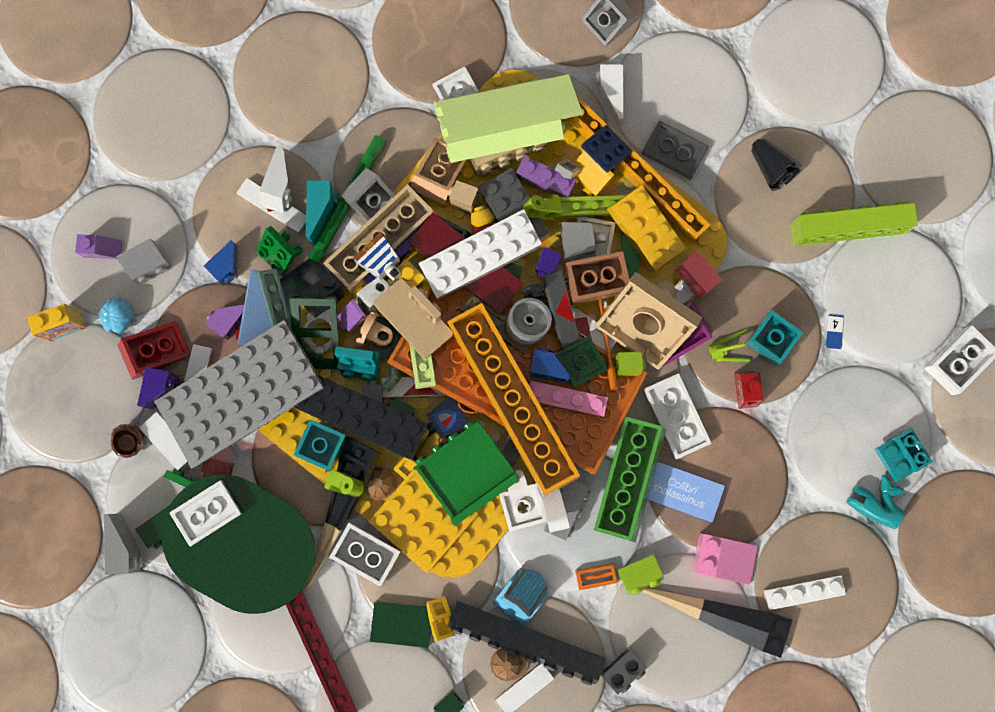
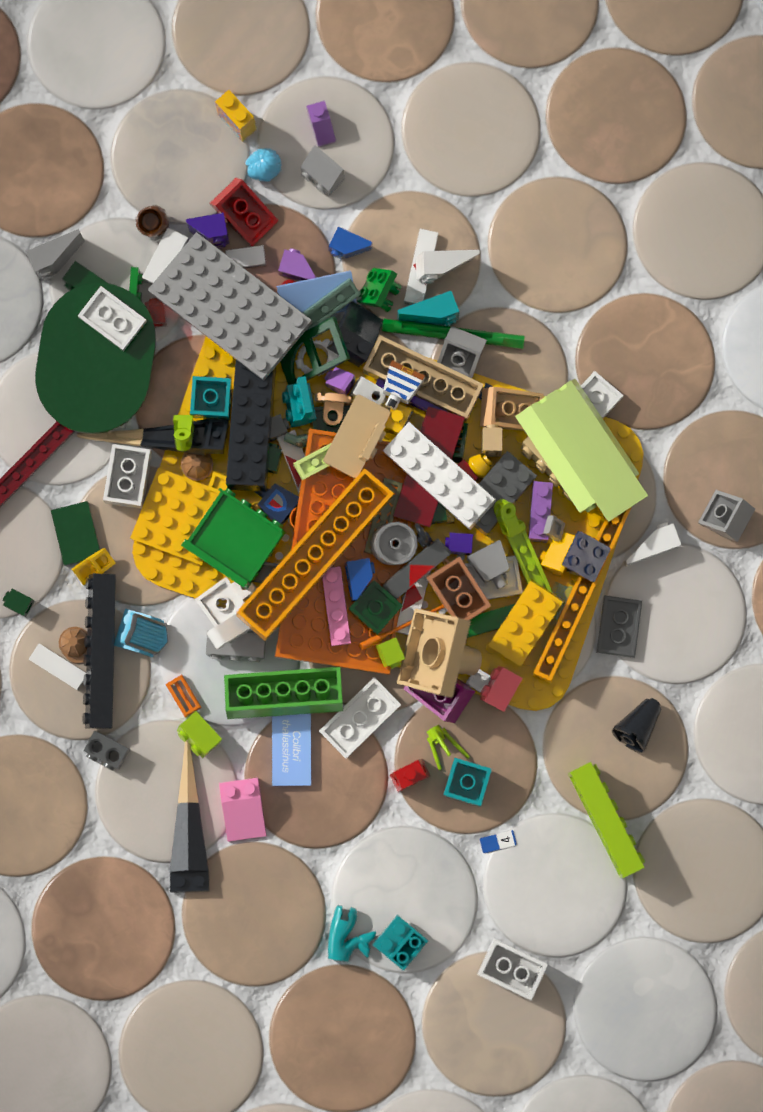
camera: 70 degrees right, 0 degrees up
white plate [763,575,846,610] -> none

